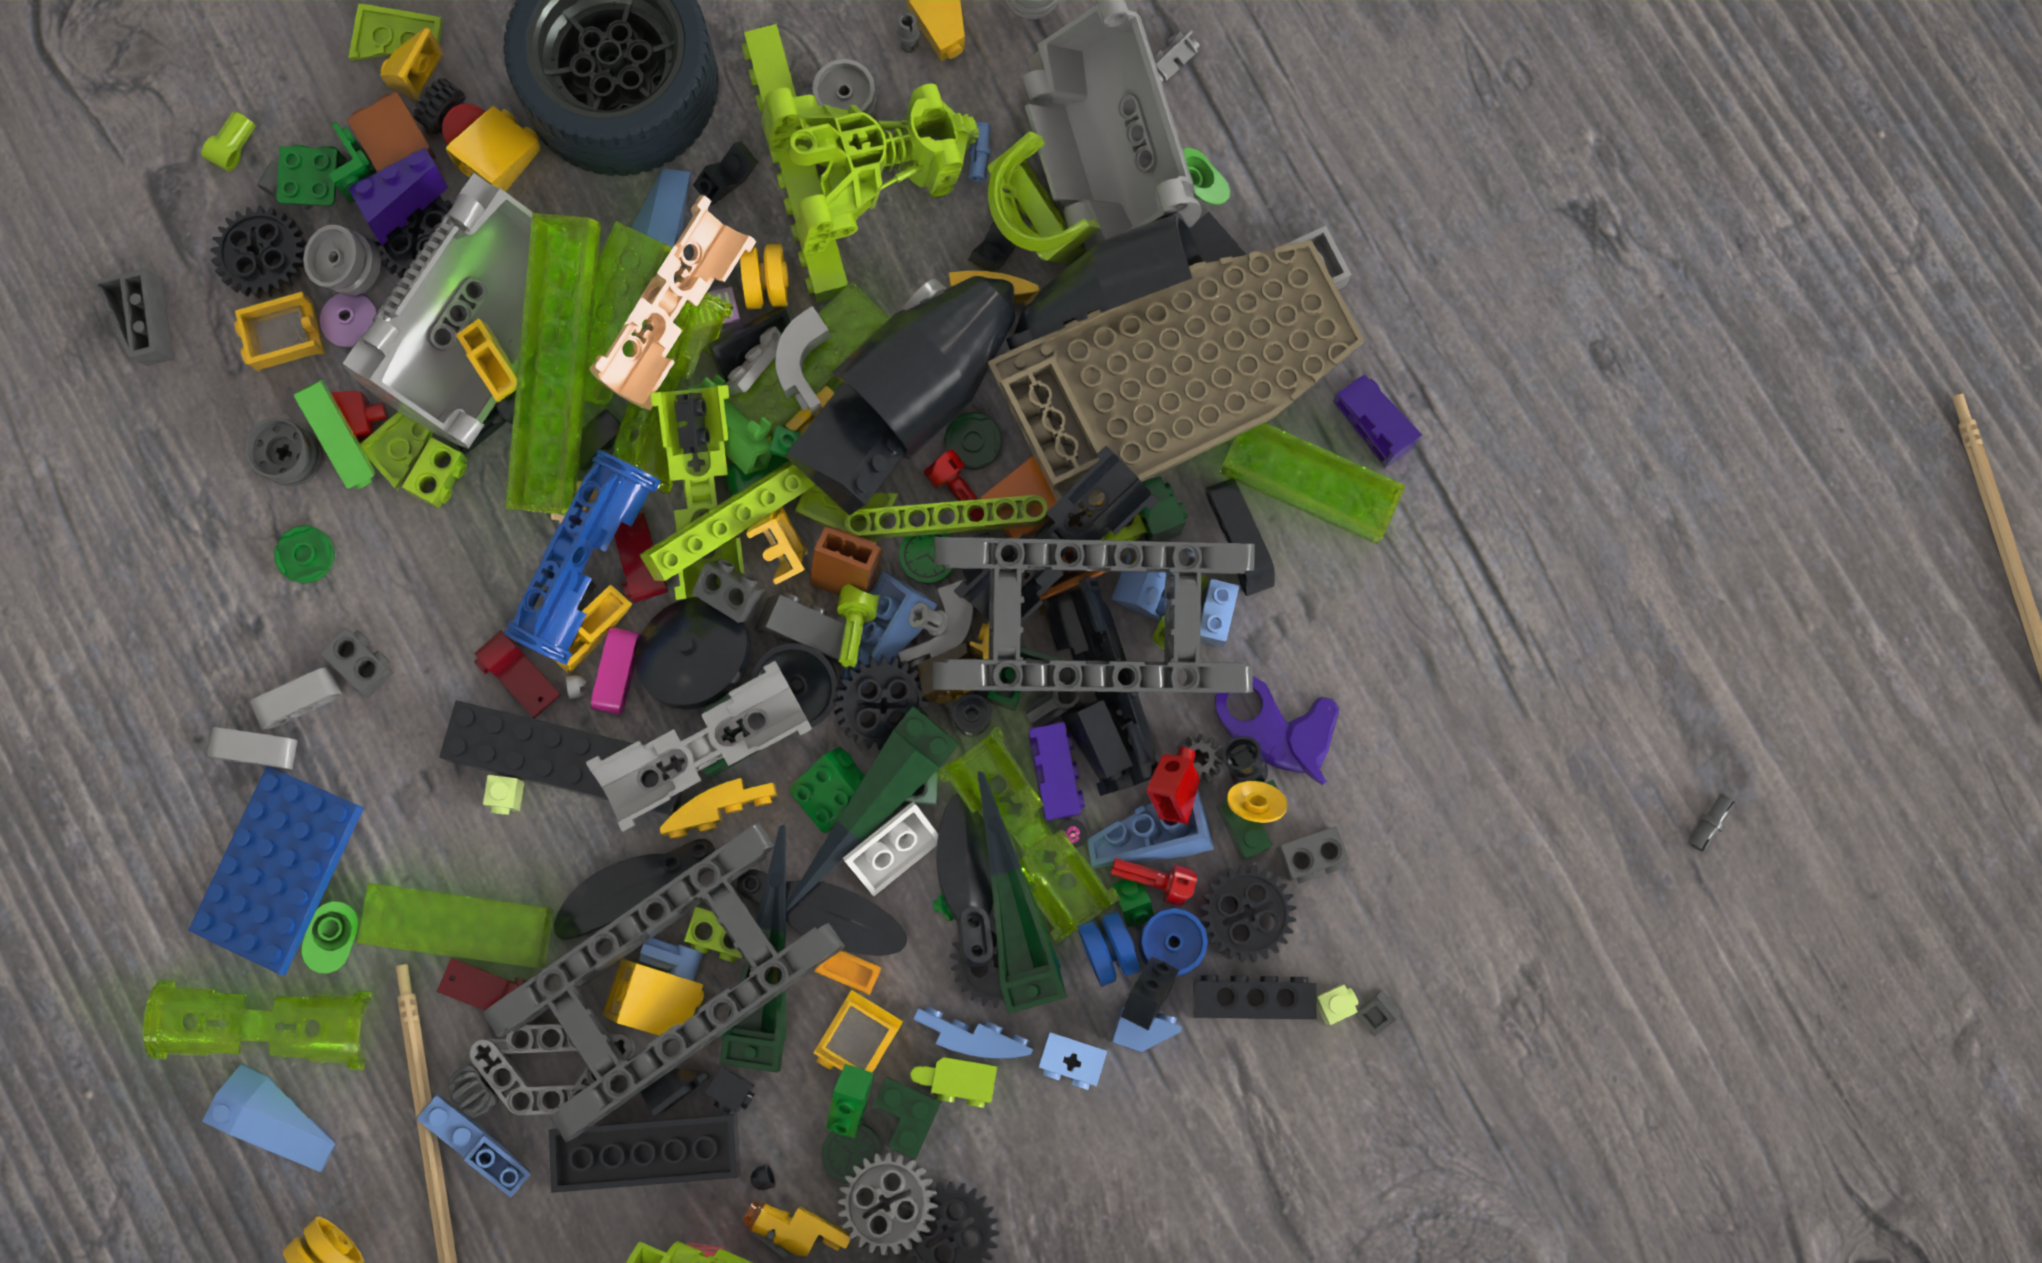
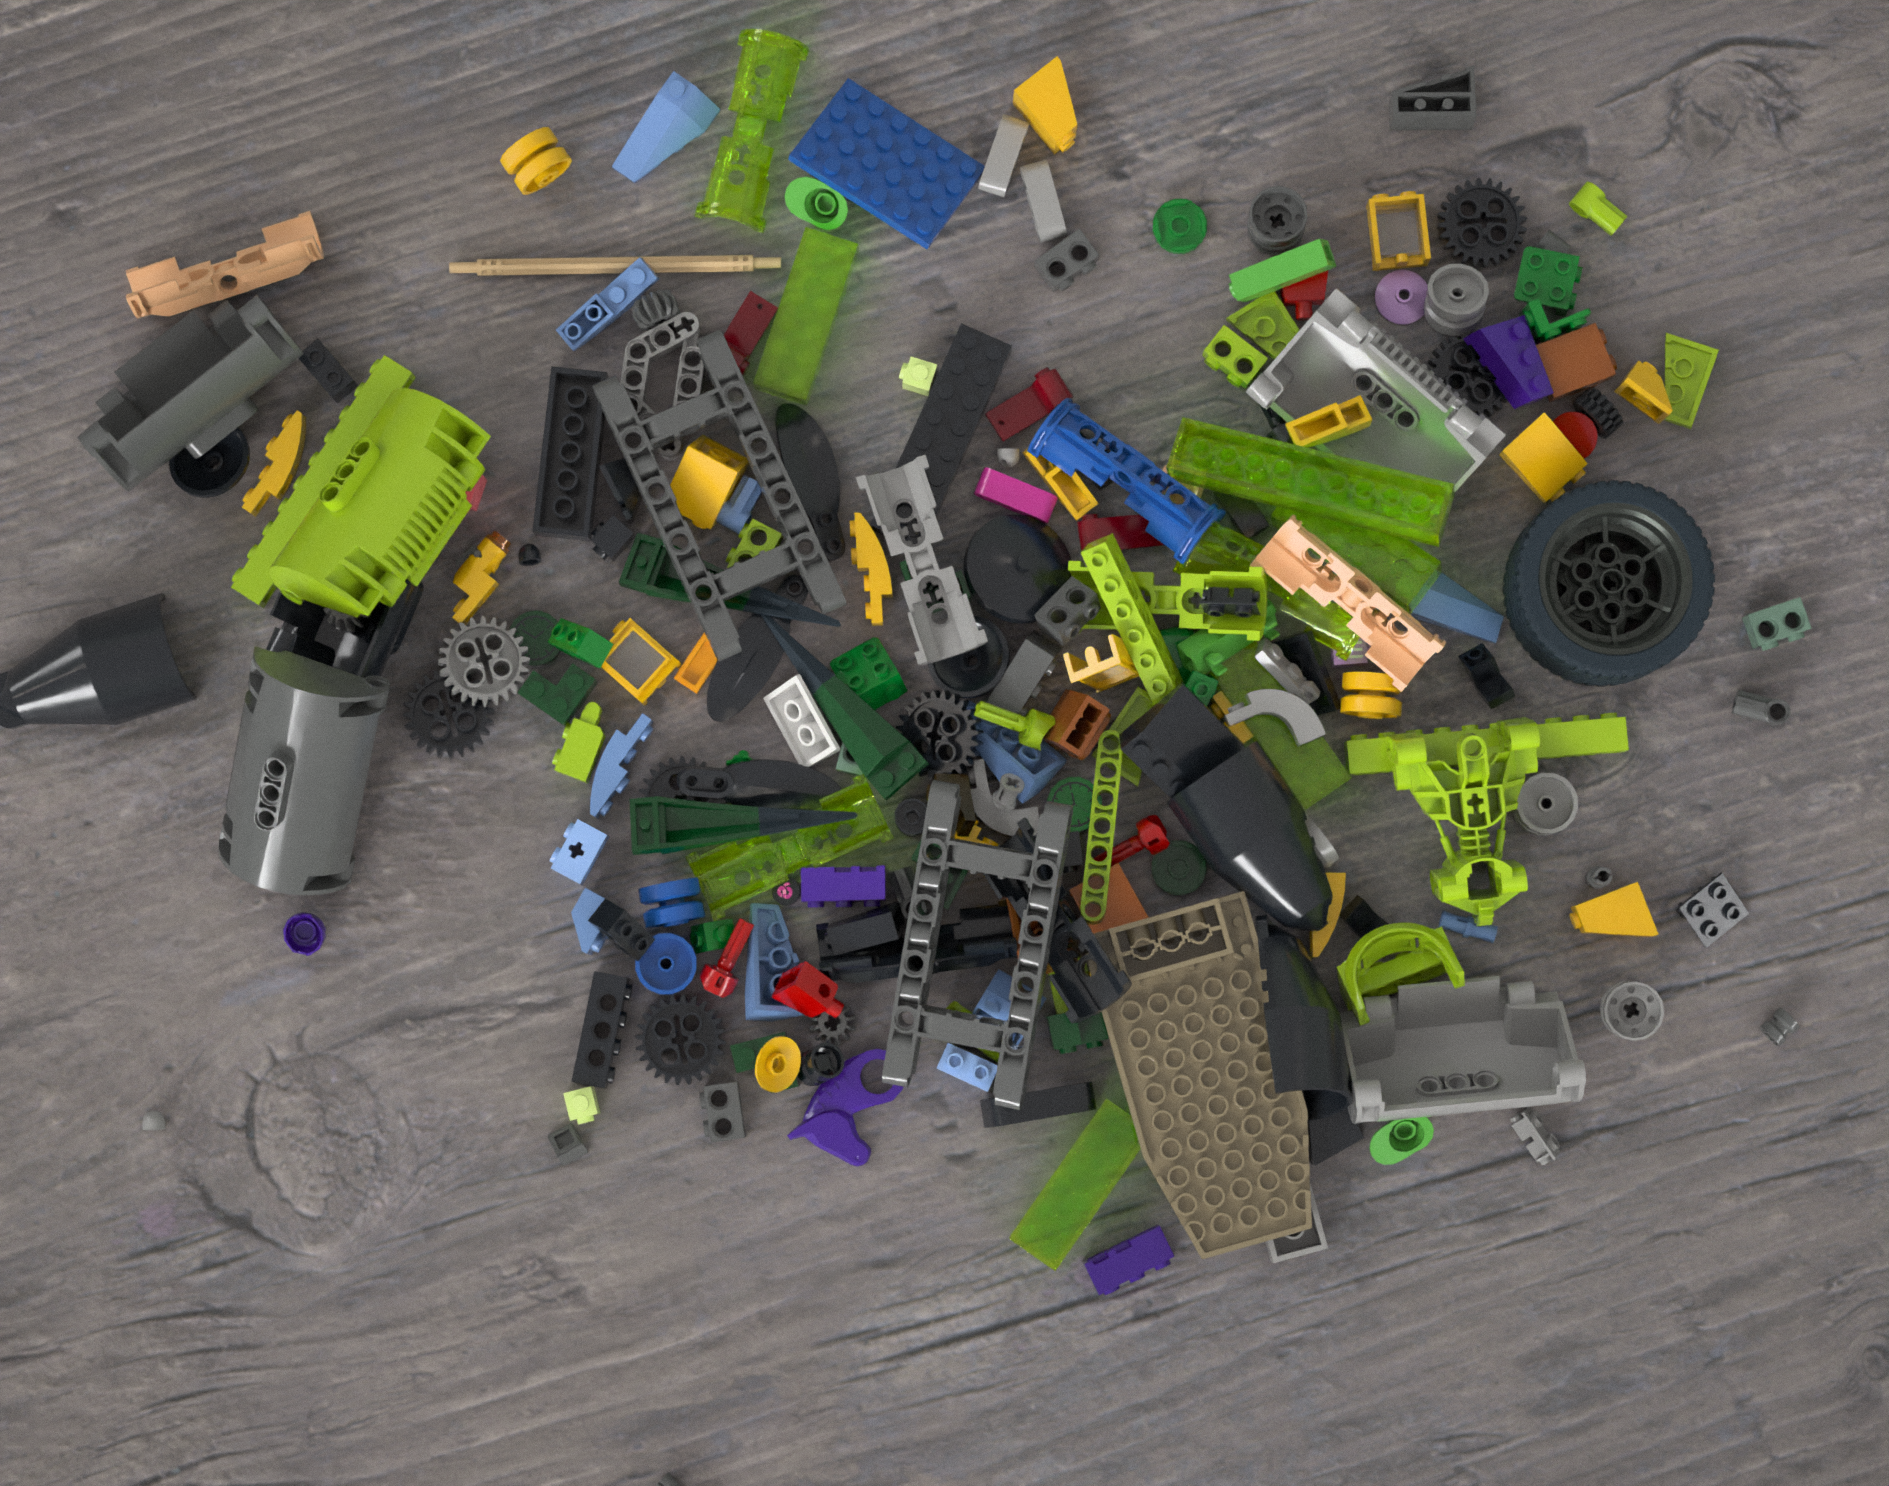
camera: 105 degrees right, 5 degrees up
none -> yellow slope [1013,56,1077,154]

